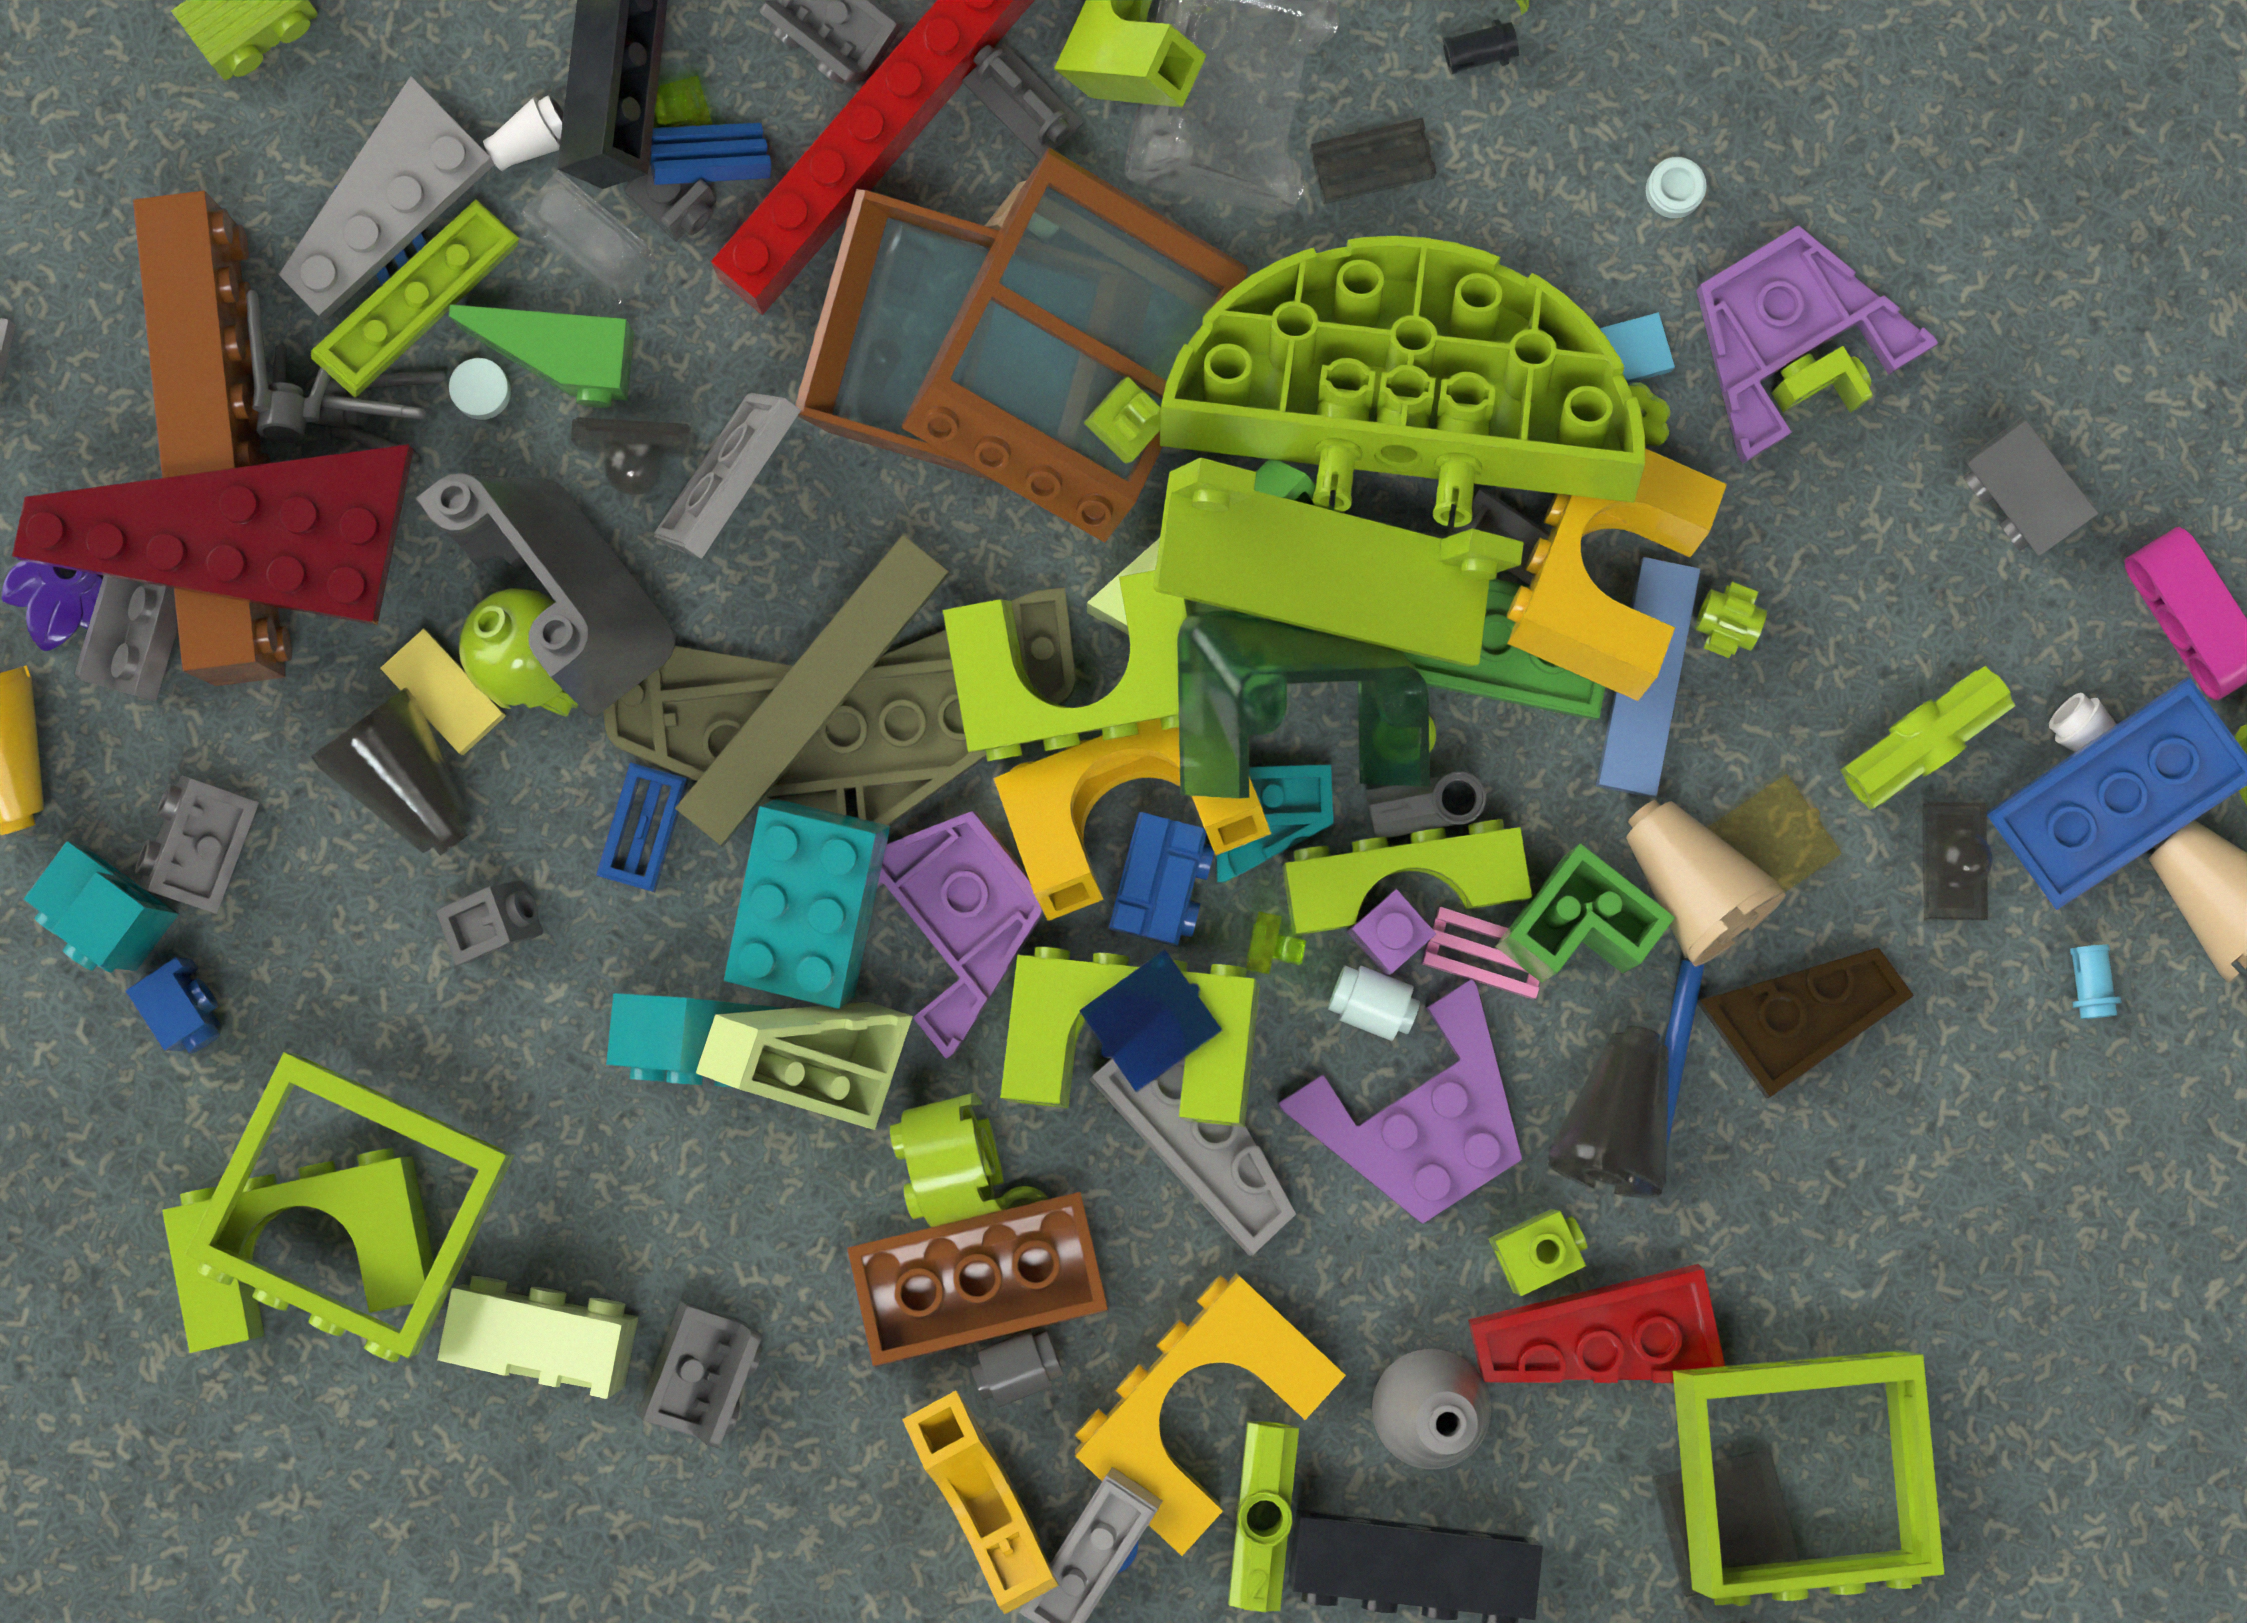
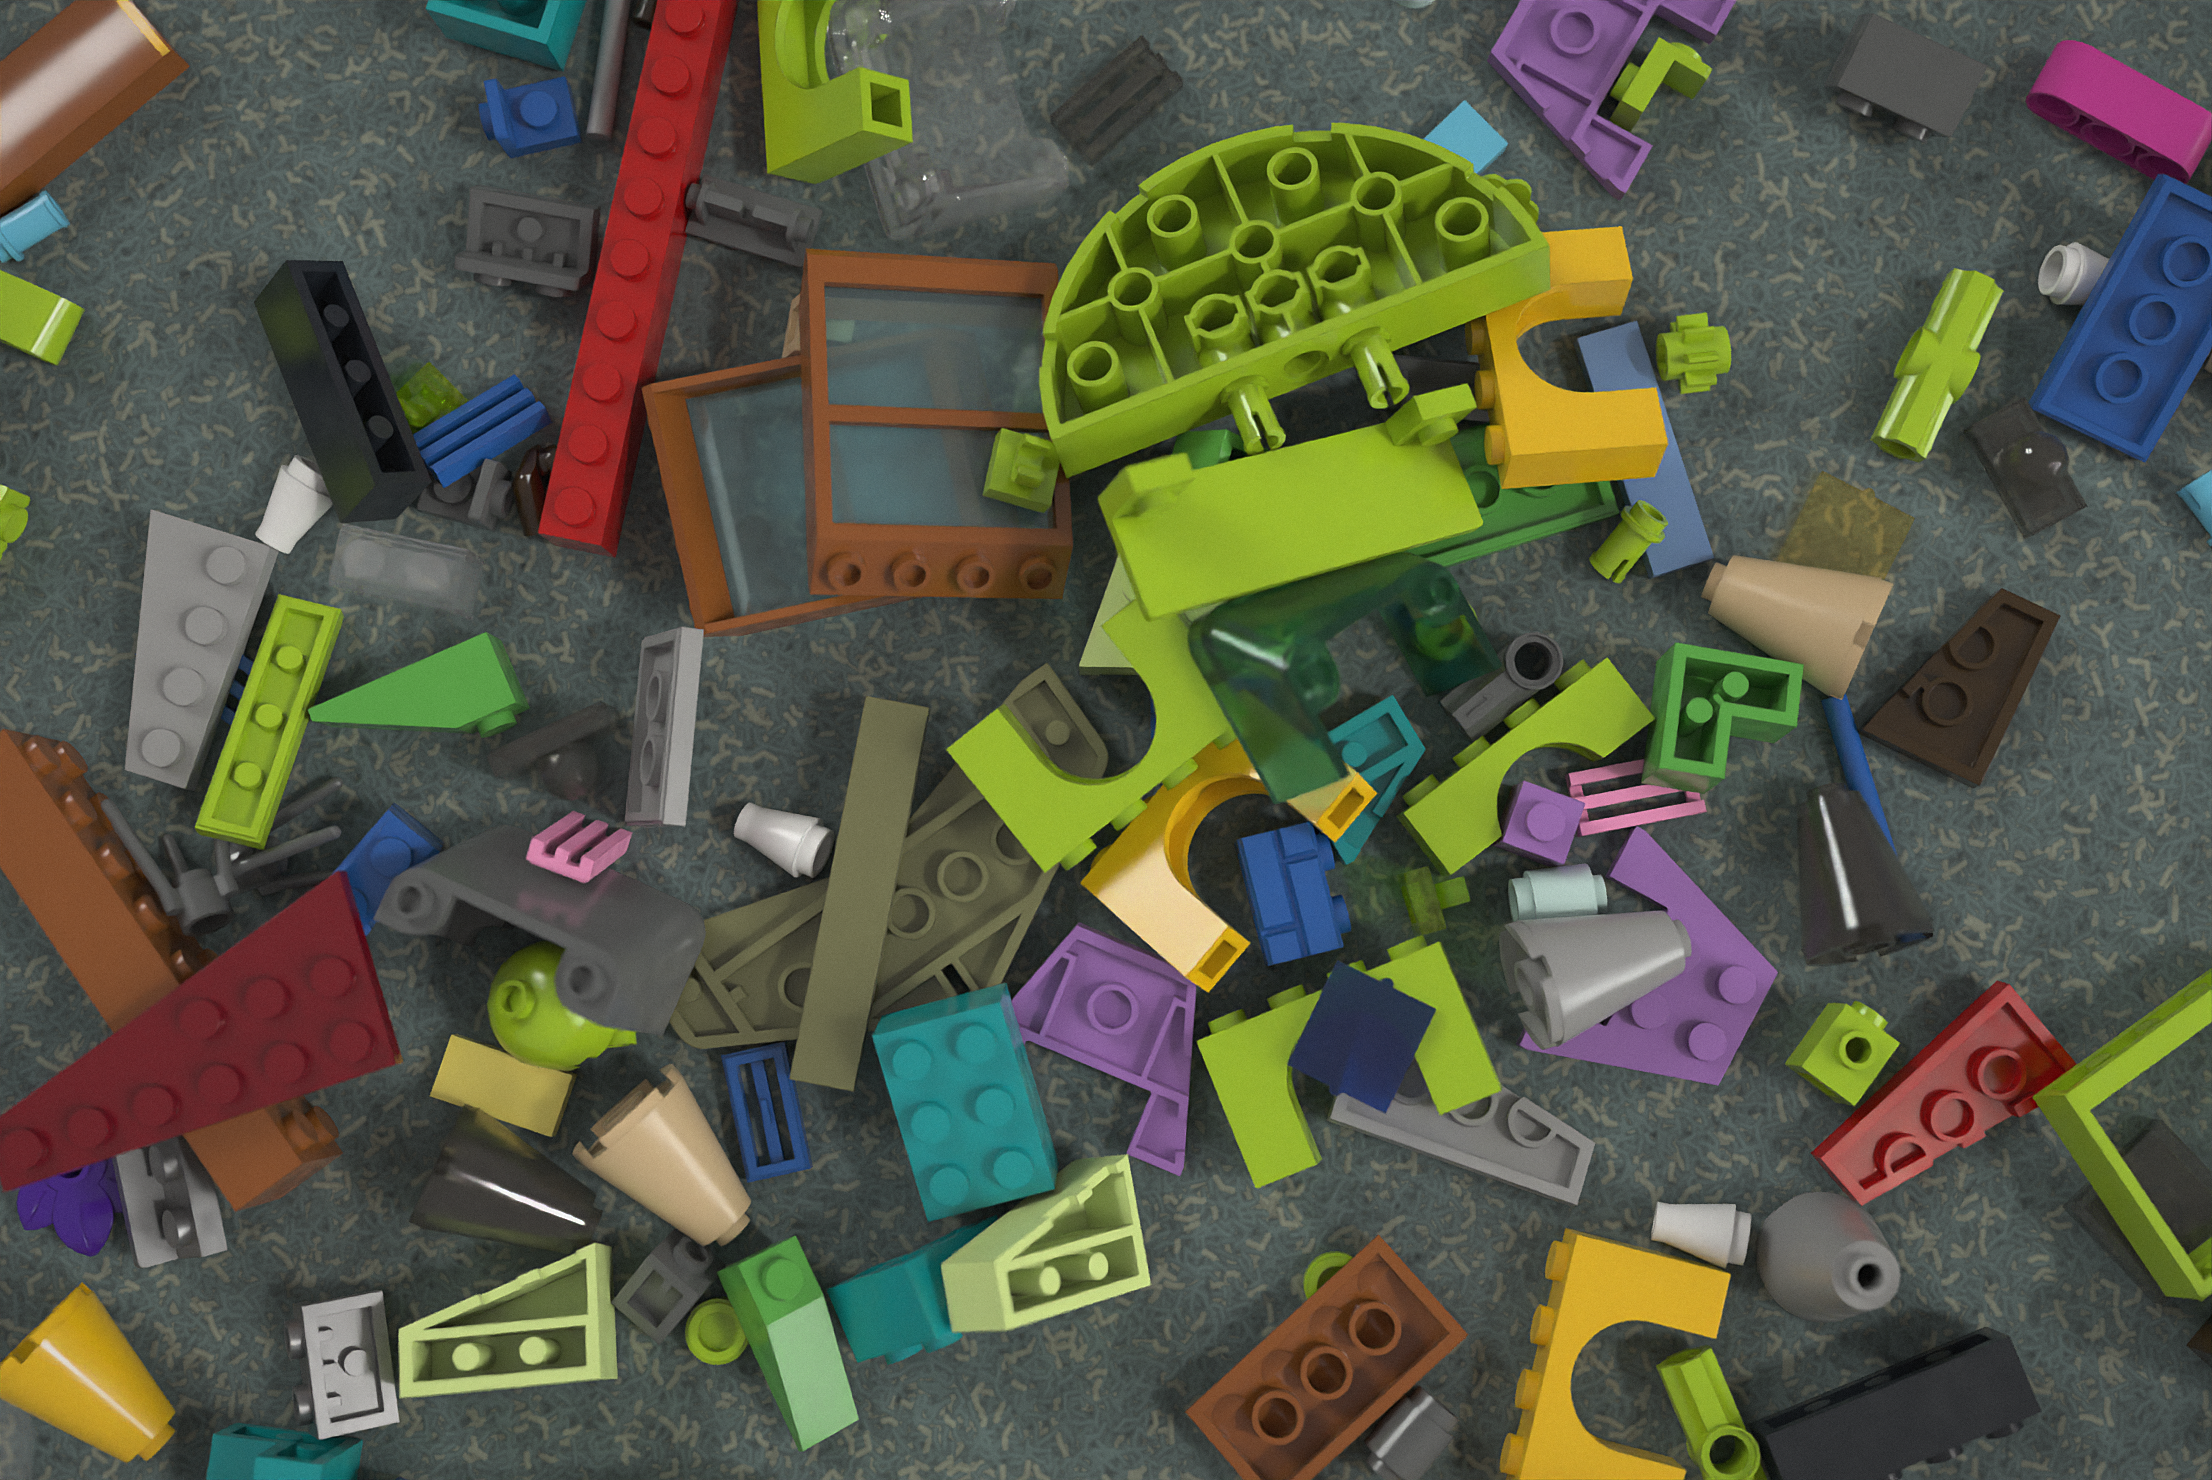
camera: 20 degrees left, 0 degrees up
light aqua tile [449,358,511,420] -> none
lime brick [890,1093,1005,1227] -> none
none -> blue brick [330,803,444,935]
none -> yellowish green wedge [399,1243,618,1398]
none -> dark brown arm [512,444,557,536]
none -> bright pink tile [526,811,632,883]
none -> tan cone [572,1064,751,1246]
none -> lime tile [685,1296,749,1365]
none -> bright green slope [716,1236,859,1452]
none -> white cone [734,802,835,878]
none -> light grey cone [1499,911,1692,1050]
none -> lime pin [1589,500,1668,583]
none -> white cone [1651,1201,1751,1269]

